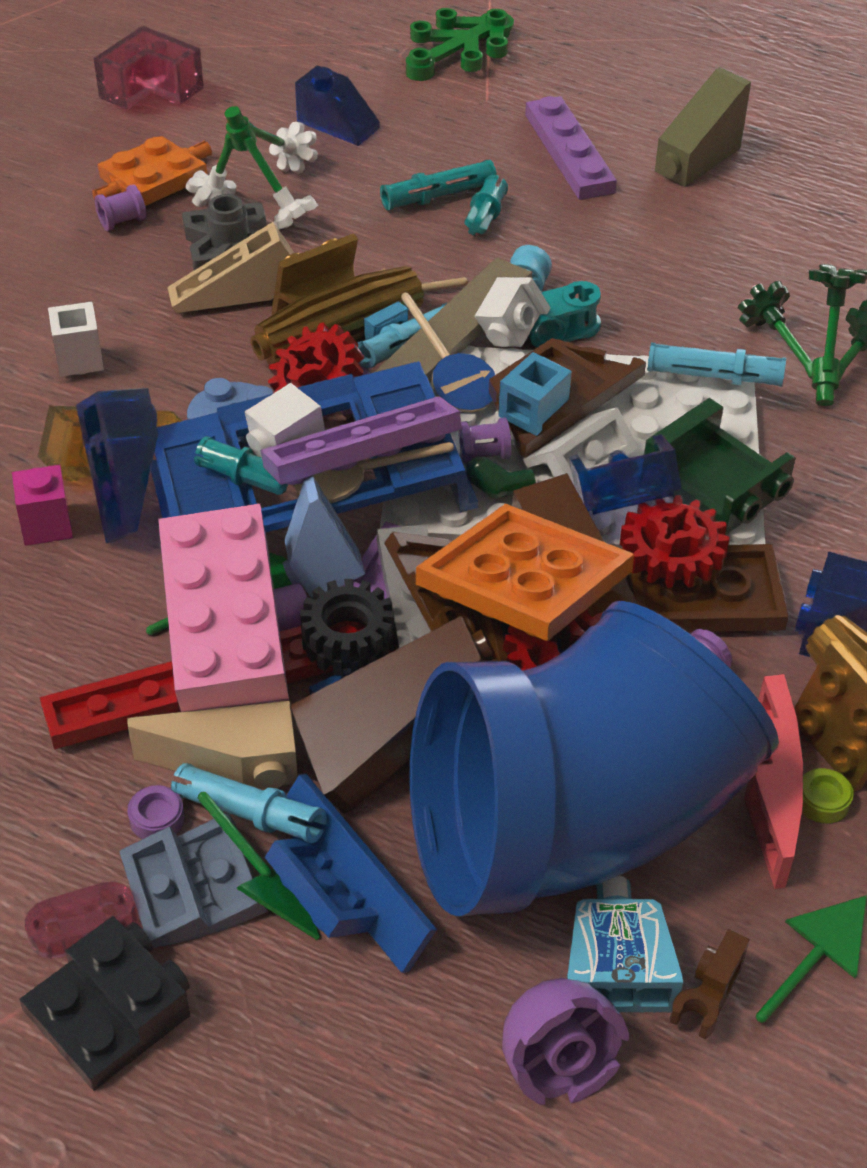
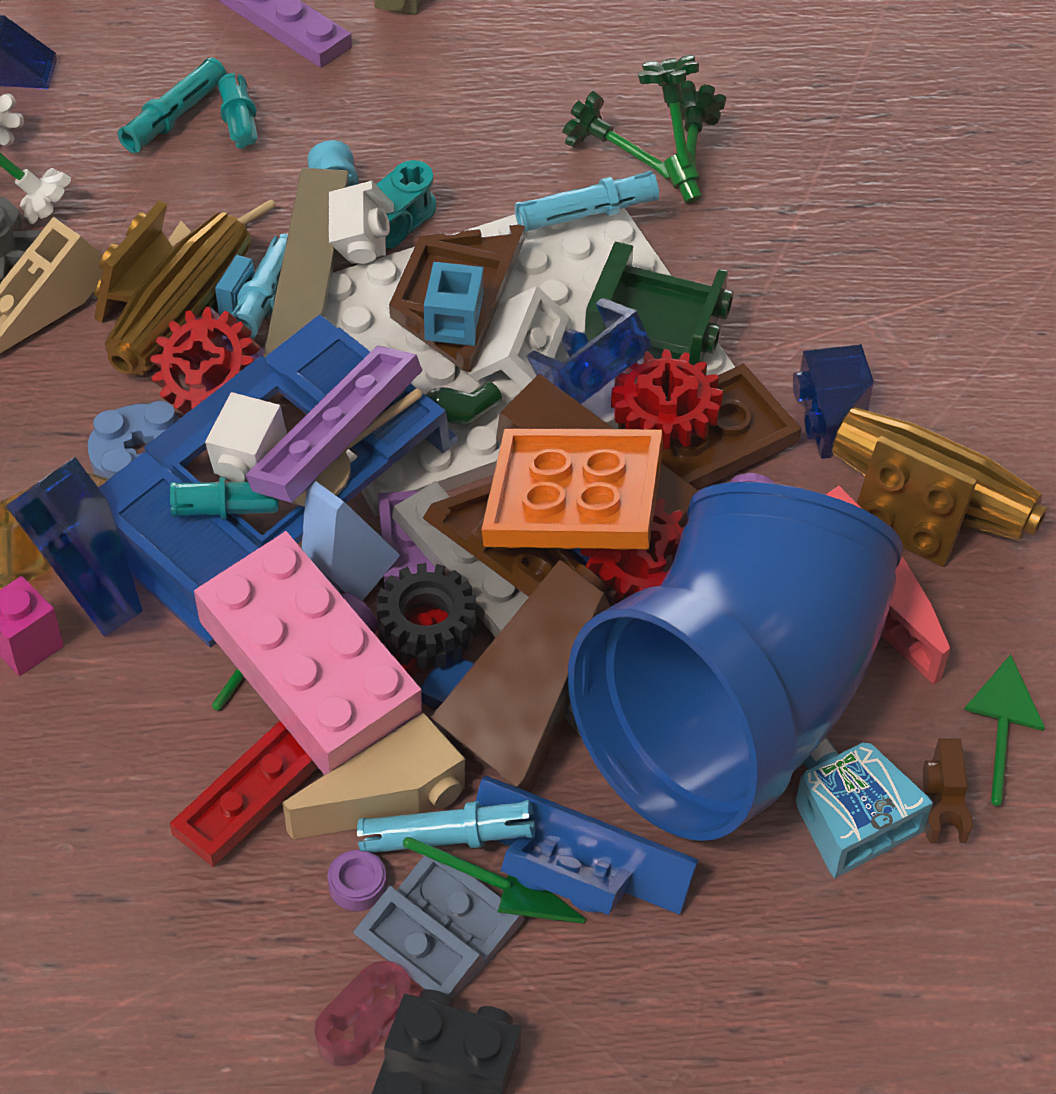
camera: 30 degrees left, 5 degrees up
blue piece [401,292,495,413] -> none
medium lavender bush [458,417,511,464] -> none
medium lavender cylinder [502,978,629,1105] -> none
lime tile [802,768,854,824] -> none

